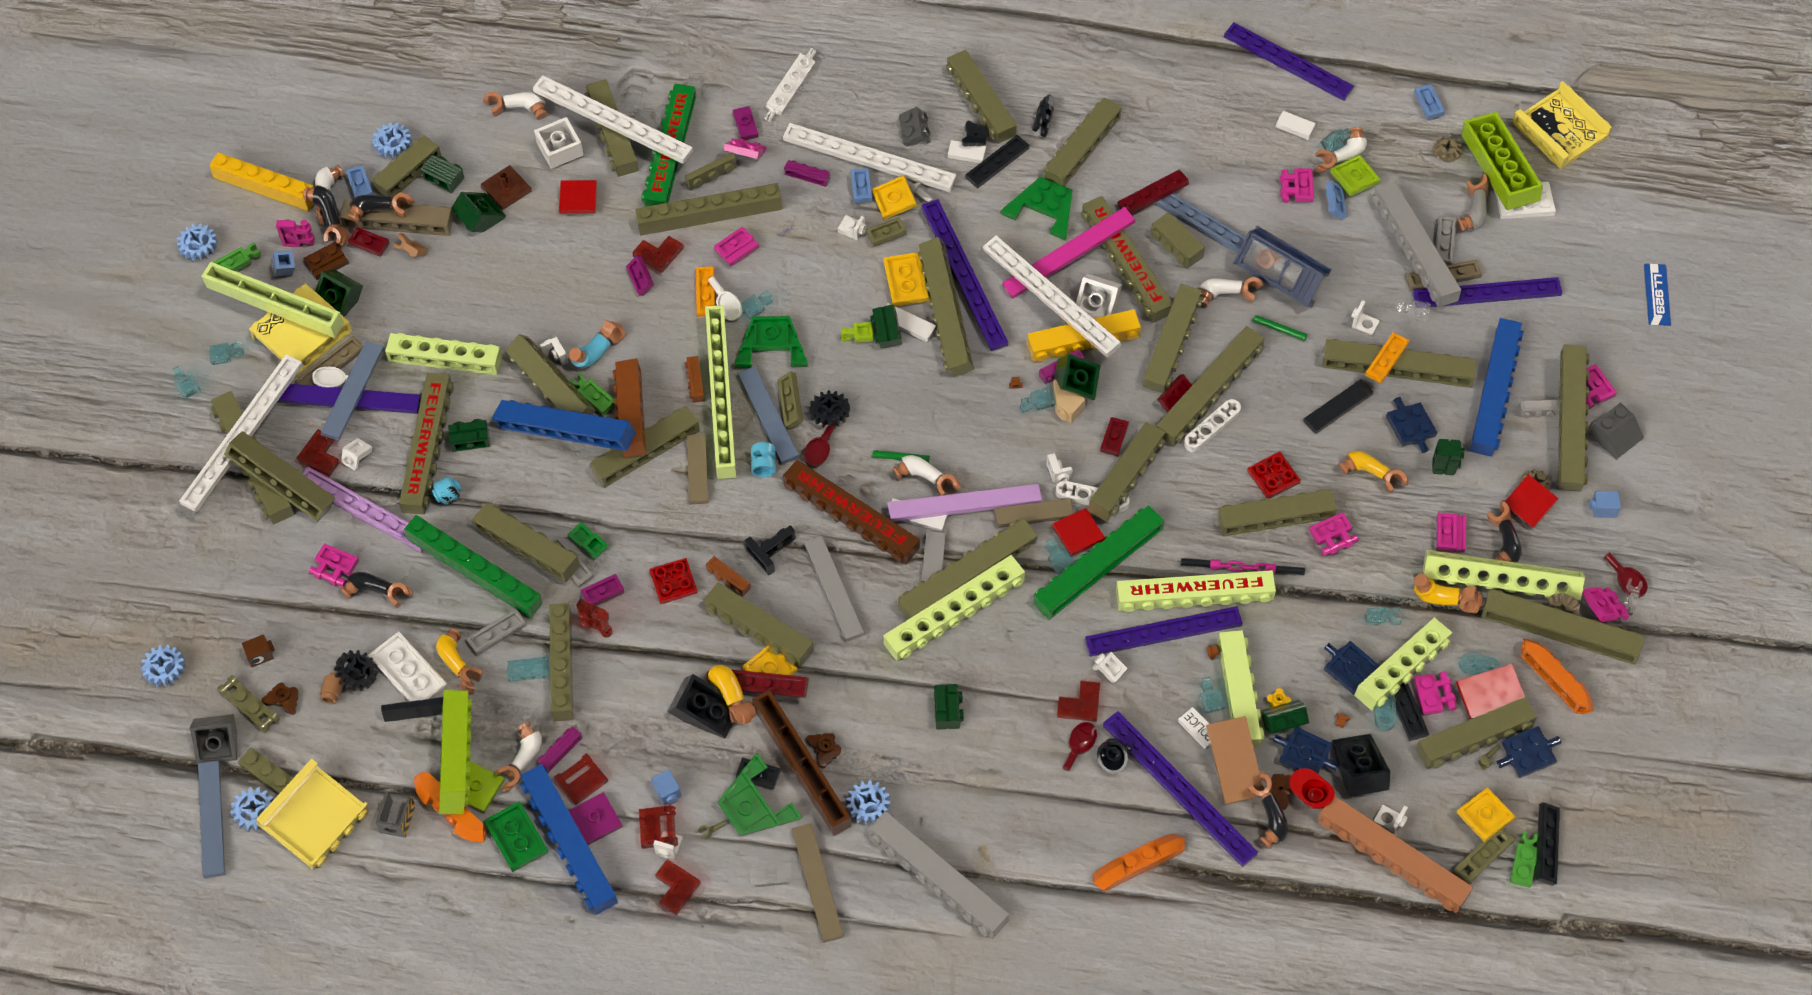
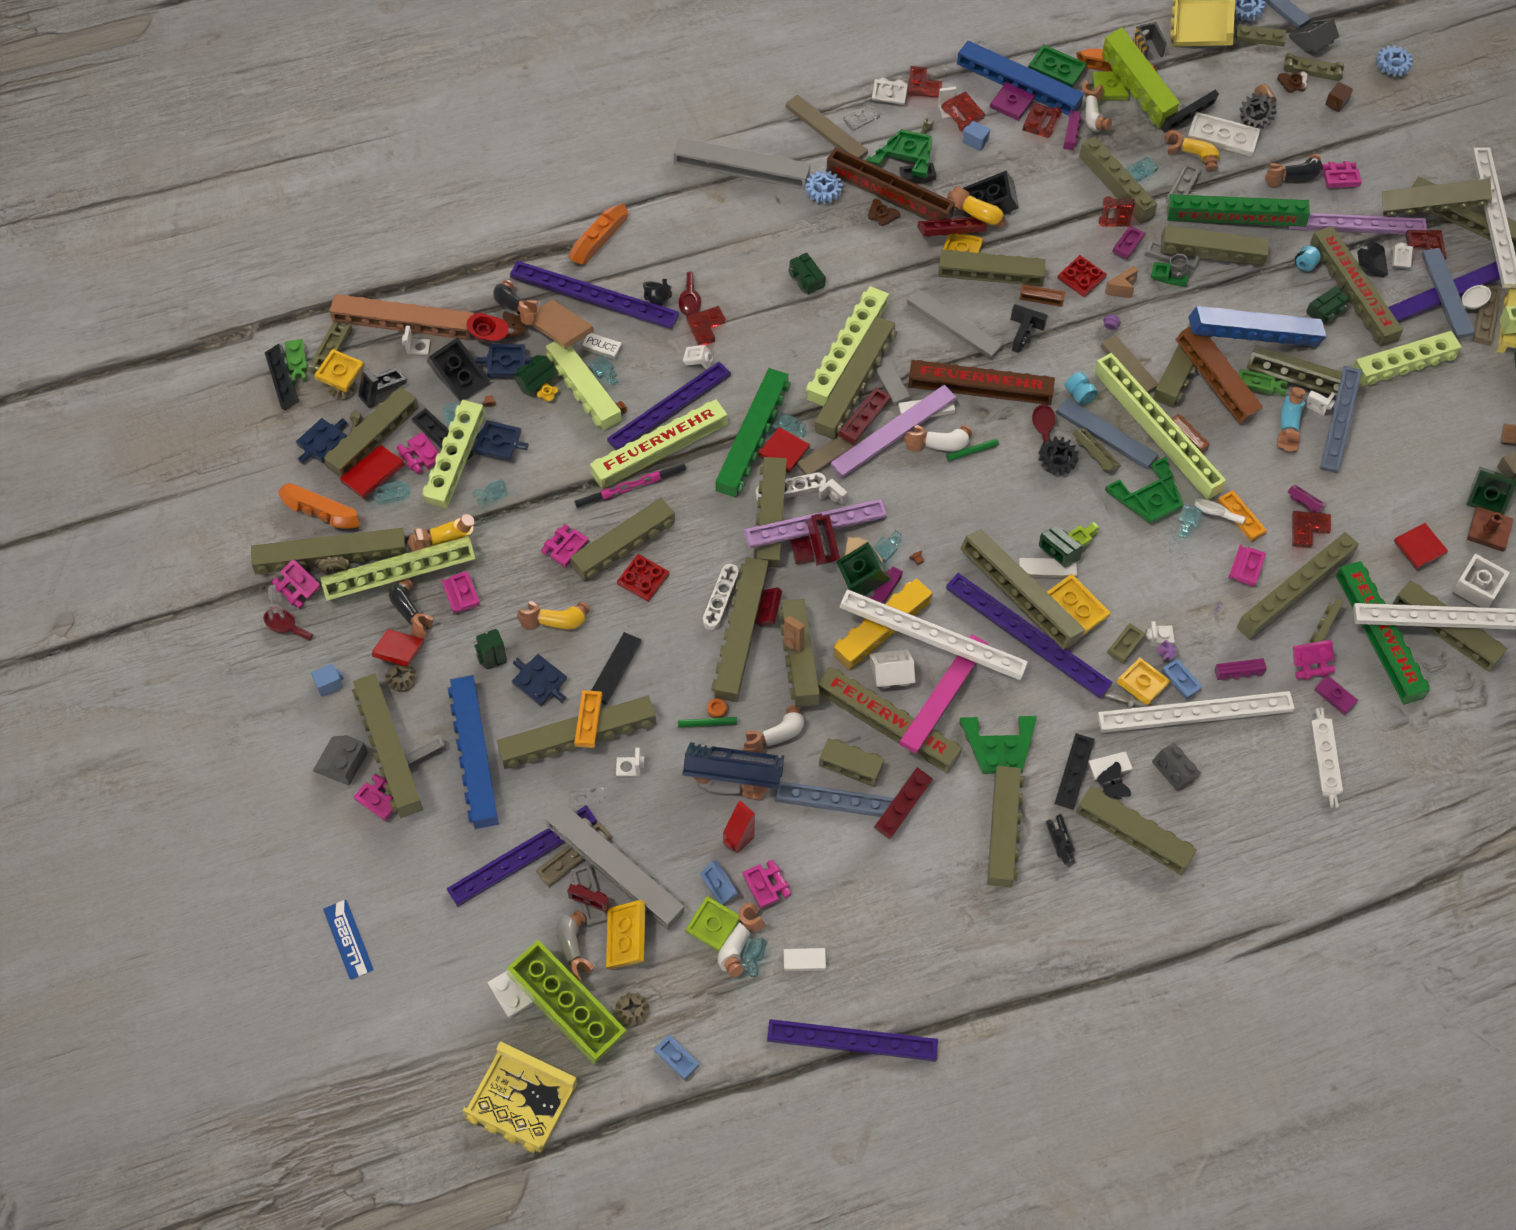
camera: 150 degrees right, 0 degrees up
none -> black bracket [358,367,407,408]
none -> dark red plate [567,884,610,912]
none -> yellow plate [606,900,645,970]
none -> orange tile [707,698,727,718]
none -> red slope [723,800,755,853]
none -> lavender tile [743,499,888,549]
none -> medium nougat plate [784,616,805,653]
none -> dark red window [806,513,840,566]
none -> dark red plate [838,388,891,444]
none -> white bracket [872,78,908,105]
none -> medium lavender plate [1103,314,1121,330]
none -> medium nougat slope [1105,266,1138,298]
none -> medium lavender plate [1156,640,1177,661]
none -> flat silver wheel [1170,254,1188,279]
none -> sand blue tile [1320,366,1362,473]
none -> black tile [1357,241,1388,277]

